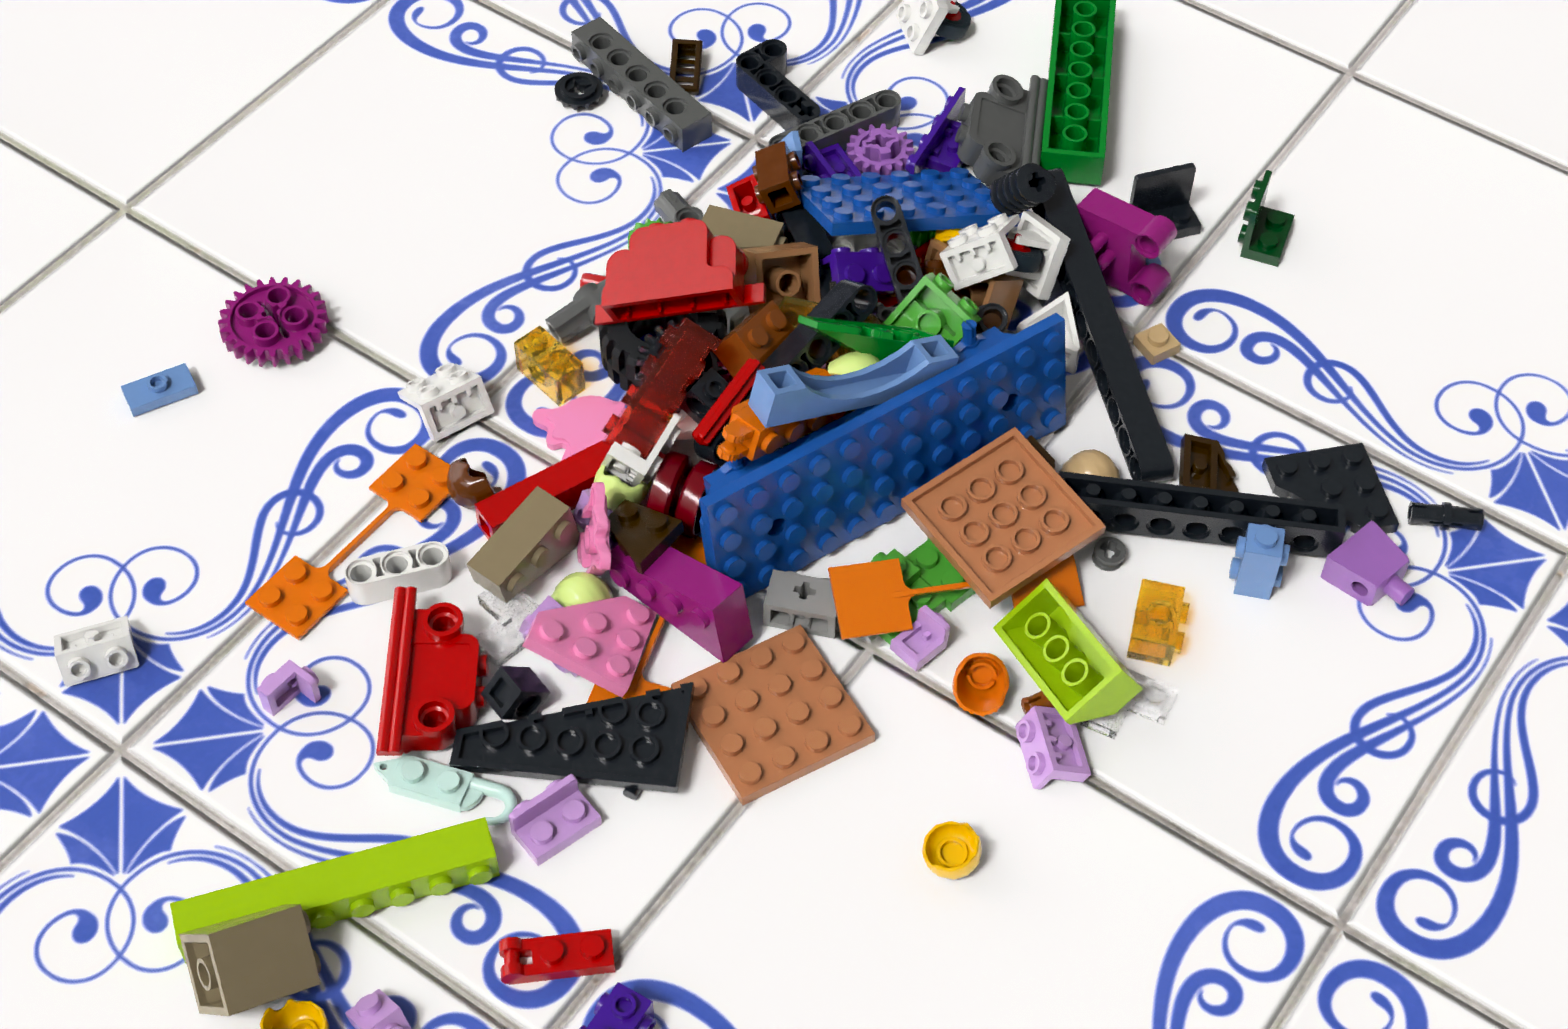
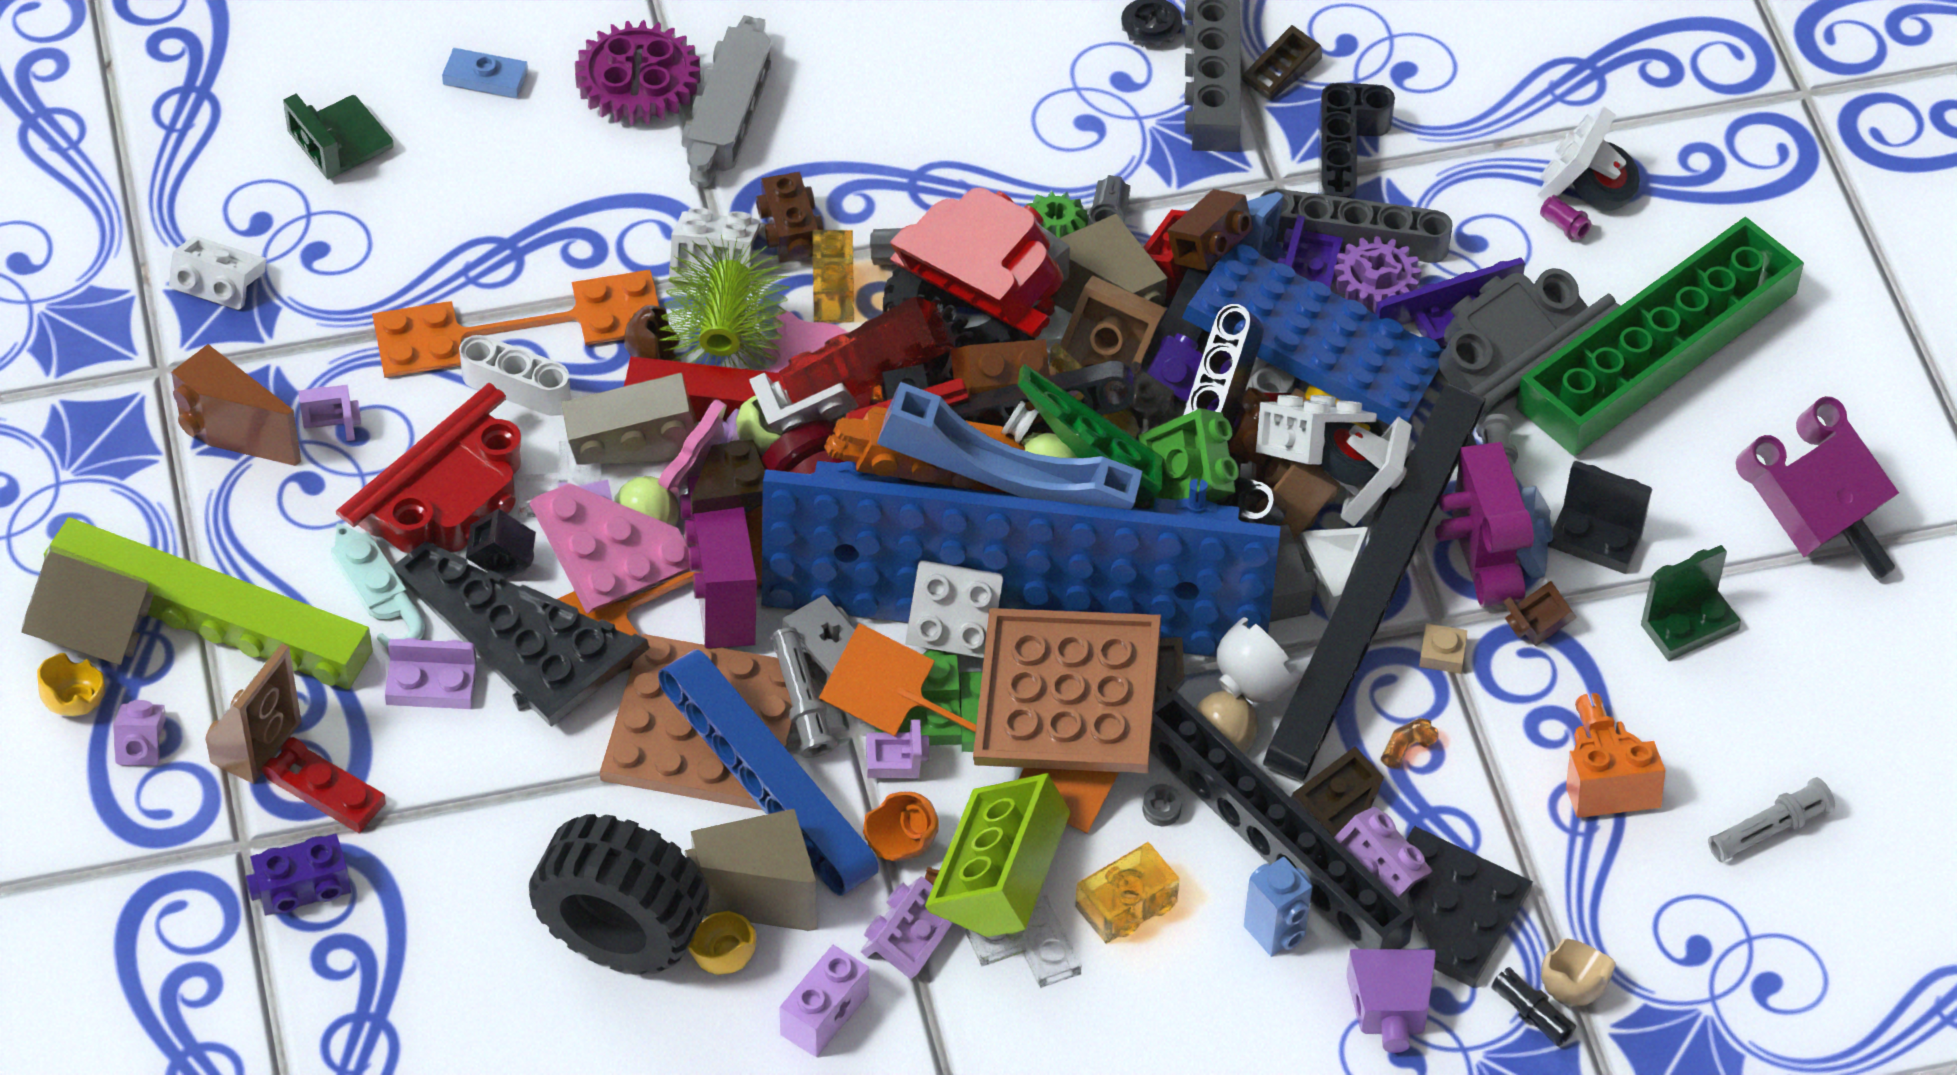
camera: 40 degrees right, 0 degrees up
black piece [990,163,1056,216] -> none
none -> dark orange slope [171,344,301,466]
none -> medium nougat slope [205,643,302,784]
none -> dark green bracket [283,93,394,180]
none -> black tyre [528,814,709,974]
none -> blue beam [658,649,879,896]
none -> lime piece [659,234,790,370]
none -> light grey hinge [681,15,772,188]
none -> dark tan slope [684,809,817,931]
none -> reddish brown brick [756,171,824,263]
none -> light grey pin [770,627,838,758]
none -> lavender brick [779,944,869,1058]
none -> white bracket [905,561,1003,658]
none -> white bush [1001,401,1039,444]
none -> white cylinder [1217,617,1301,703]
none -> lavender bracket [1334,806,1432,899]
none -> clear orange arm [1381,718,1439,769]
none -> reddish brown bracket [1503,581,1577,646]
none -> magenta pin [1540,195,1592,240]
none -> tan hair [1541,938,1616,1007]
none -> orange brick [1566,693,1666,818]
none -> light grey pin [1708,777,1835,862]
none -> magenta piece [1735,396,1899,580]

